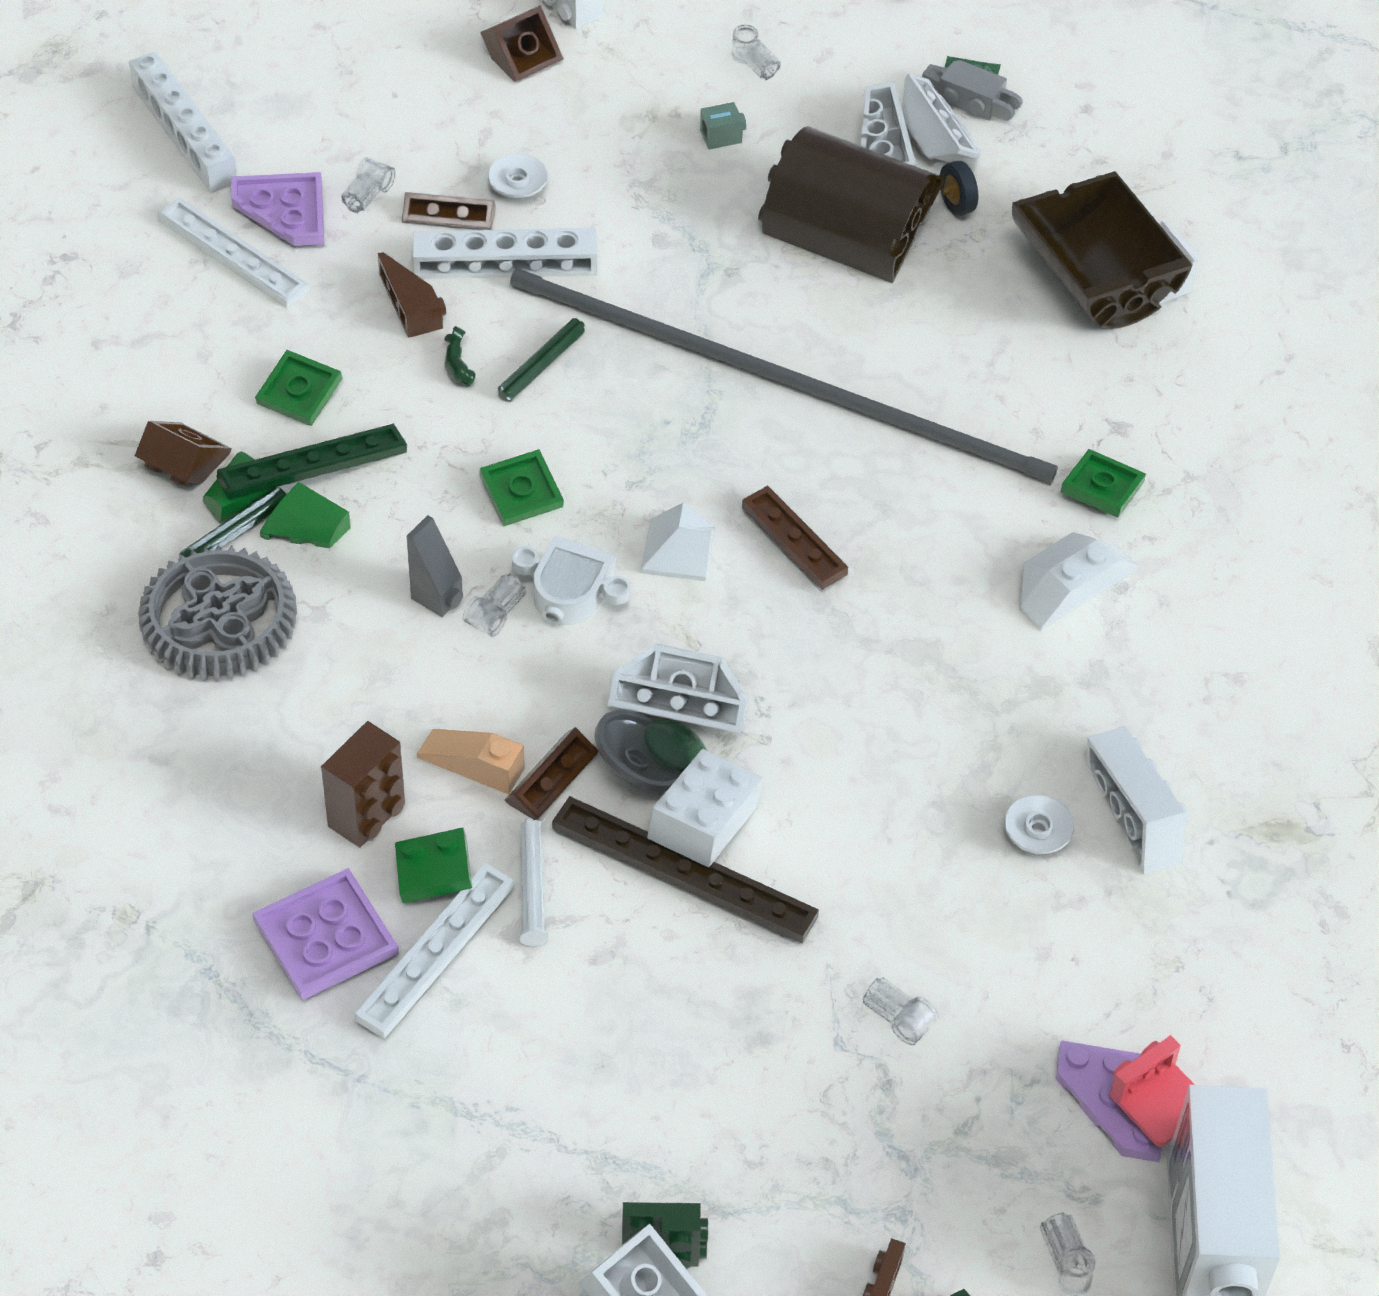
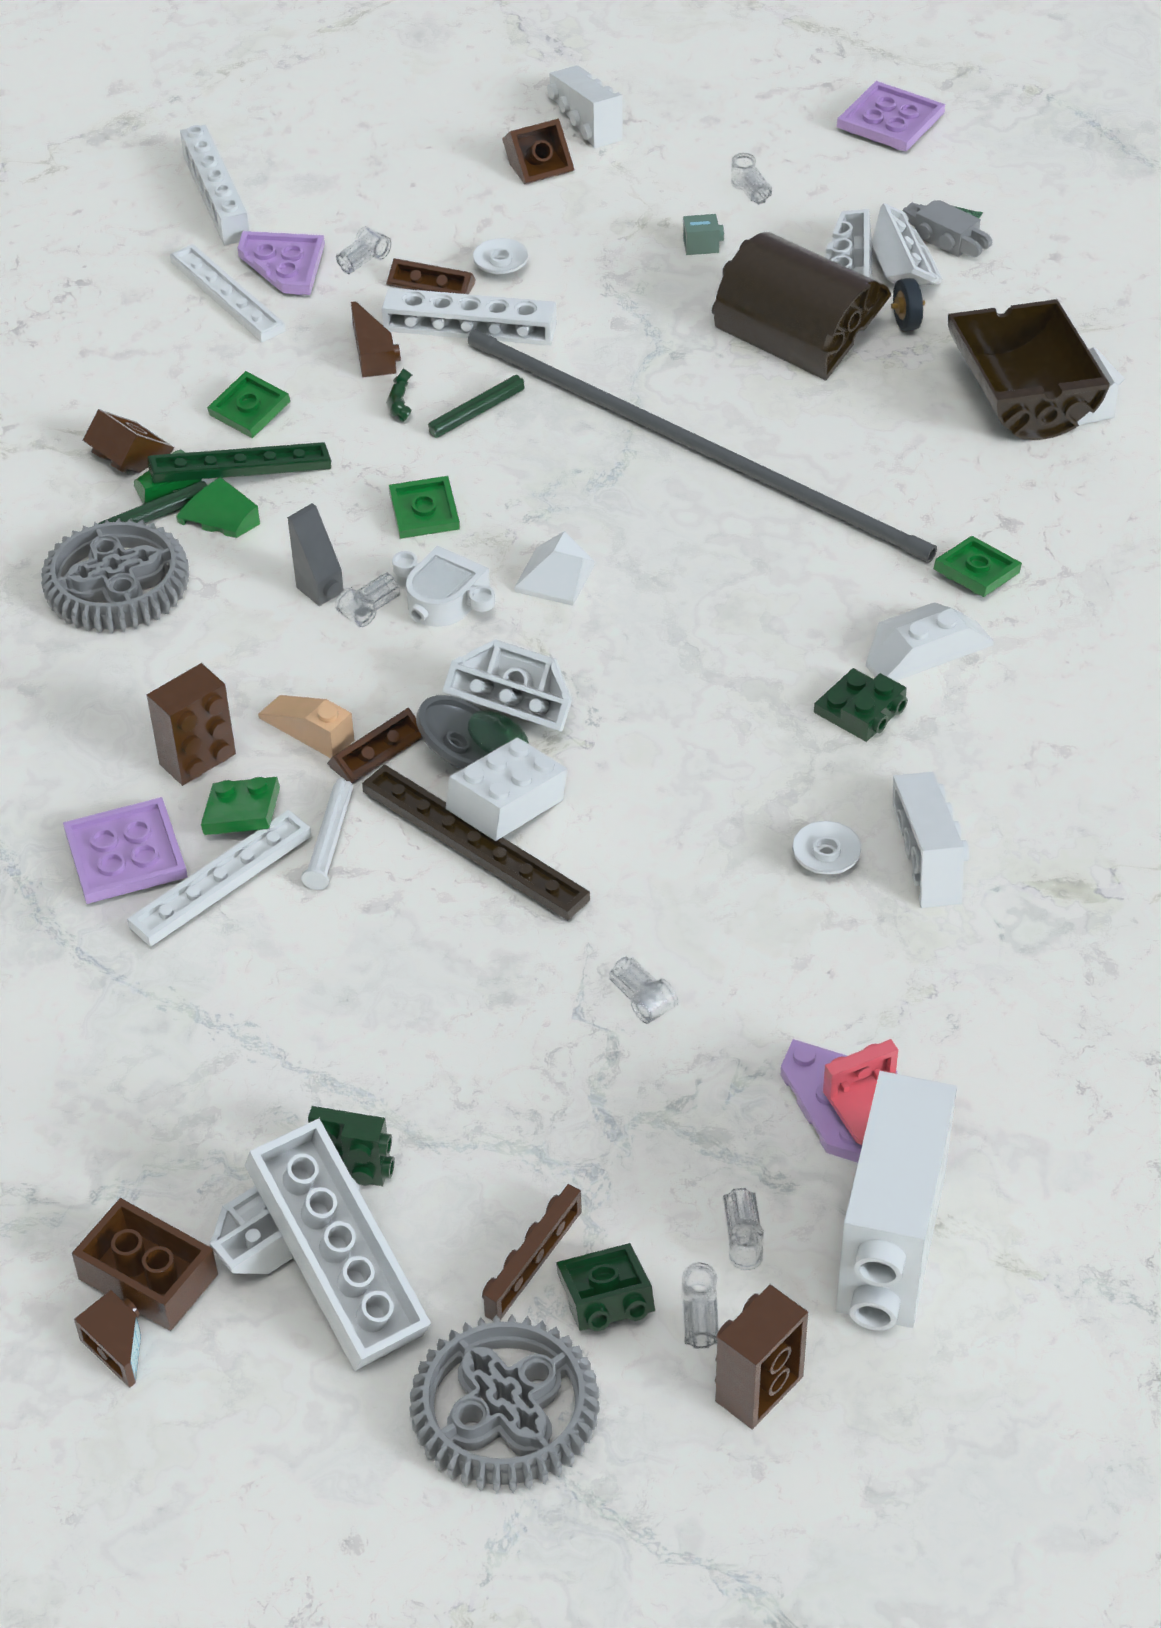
camera: 15 degrees right, 5 degrees down
reddish brown plate [742,485,848,590] -> none
none -> dark green plate [814,668,908,742]

